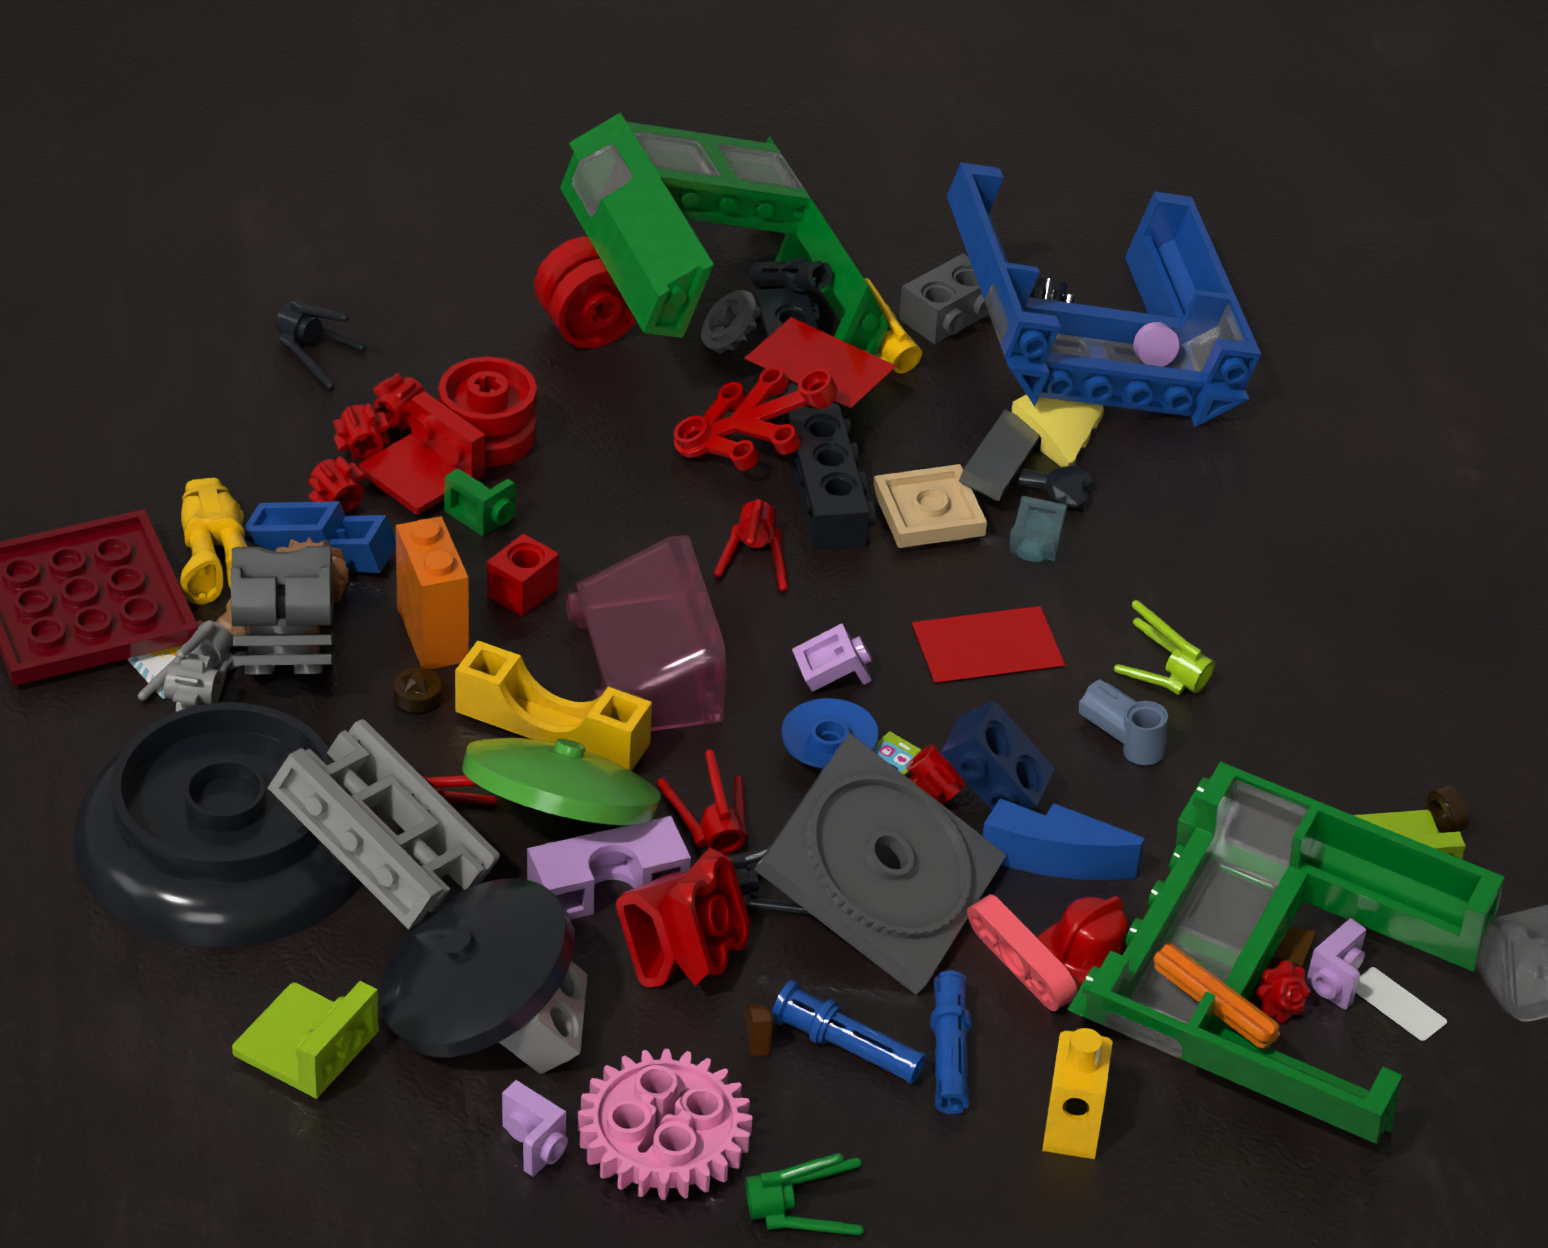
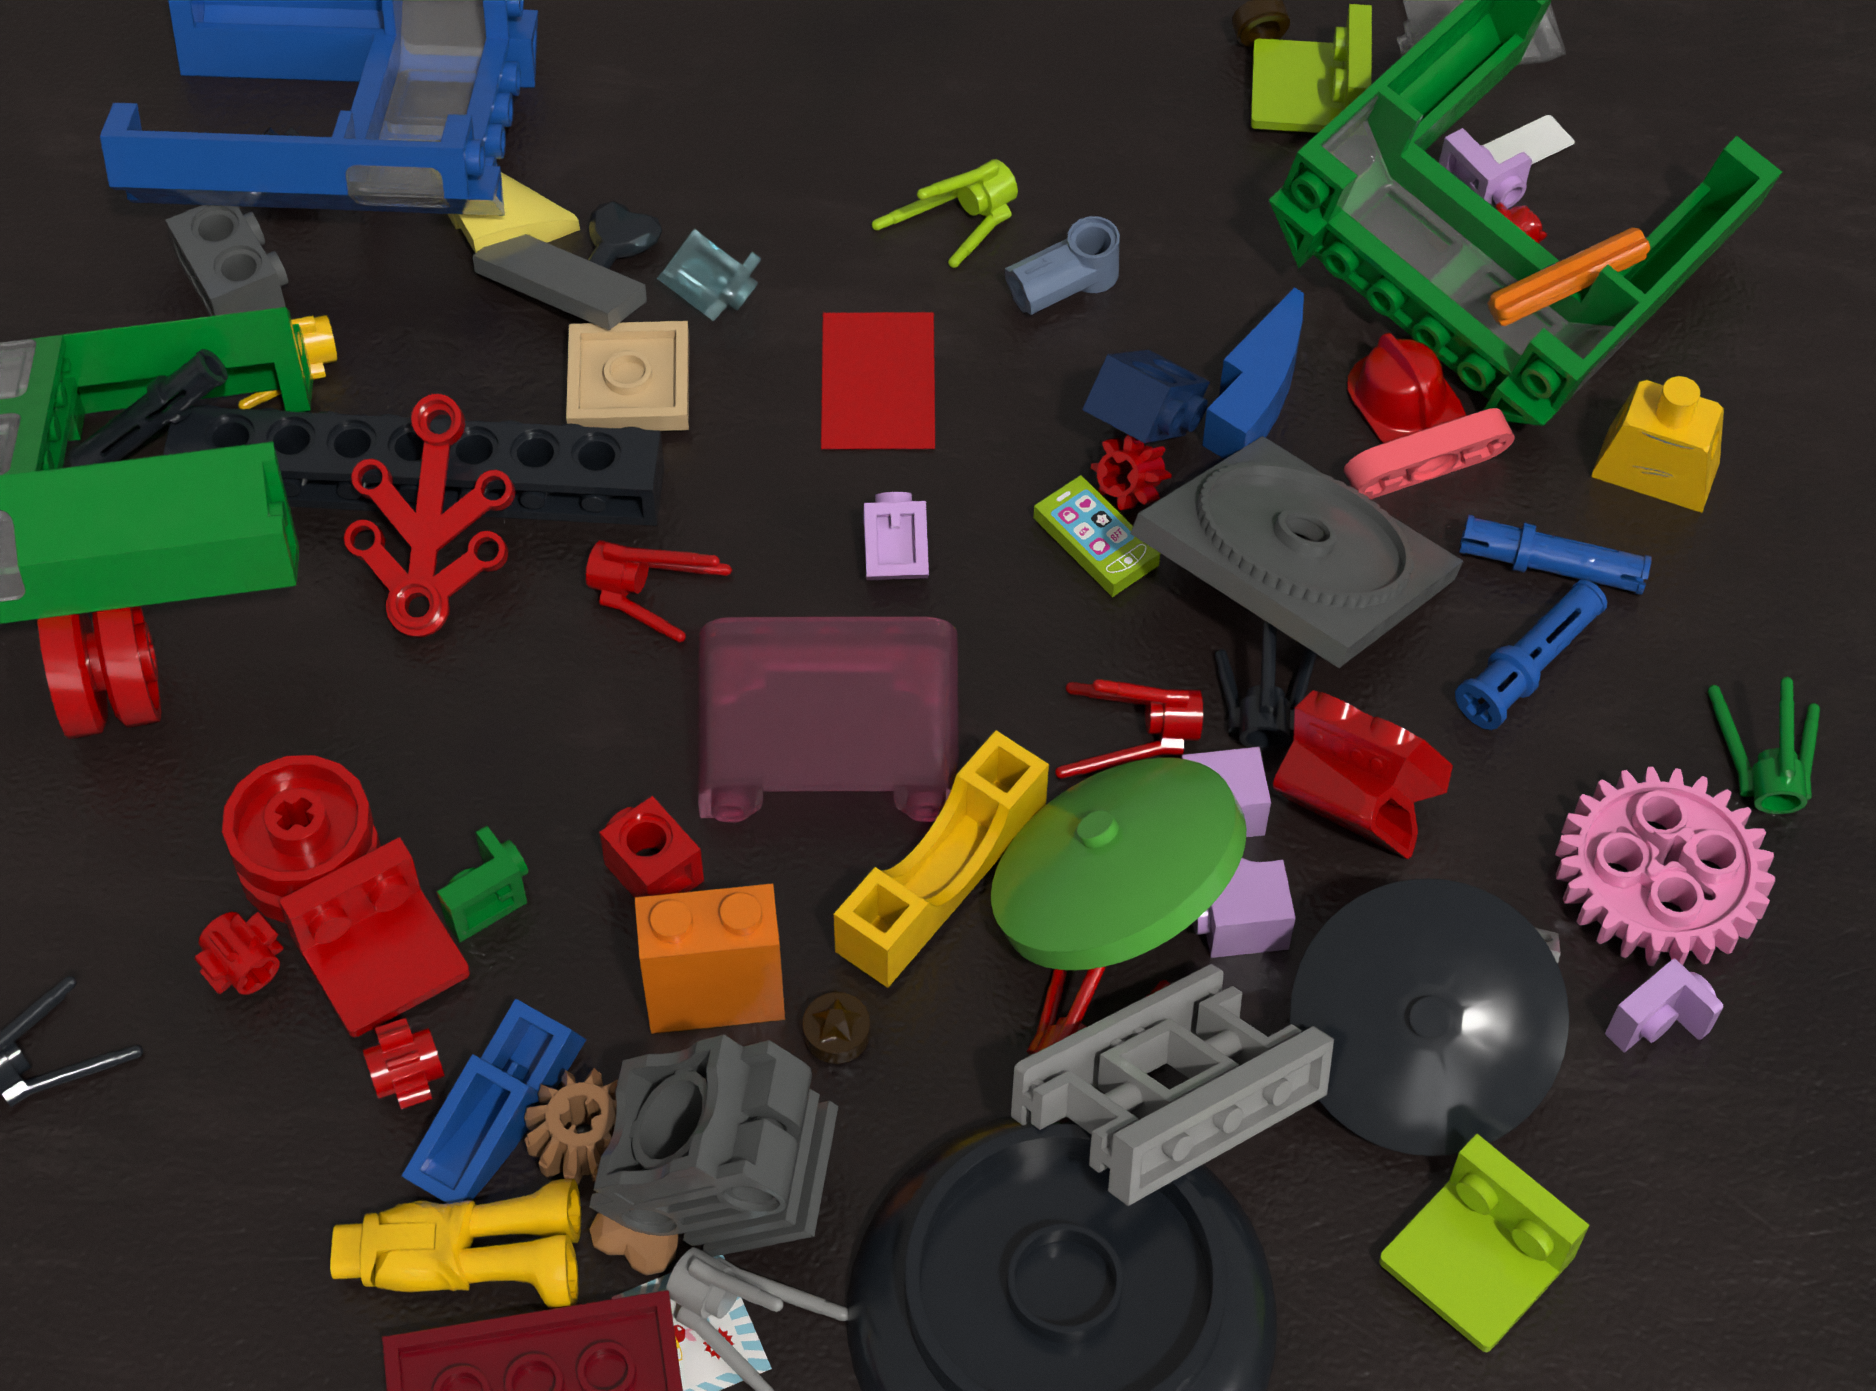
camera: 75 degrees left, 15 degrees up
light grey gear [164,653,222,712] -> none
red gear [333,403,390,460] -> none
red sticker [744,317,896,408] -> none
reddish brown tile [744,1004,773,1057] -> none
blue dish [781,698,878,768] -> none
lavender tile [1133,322,1179,367] -> none

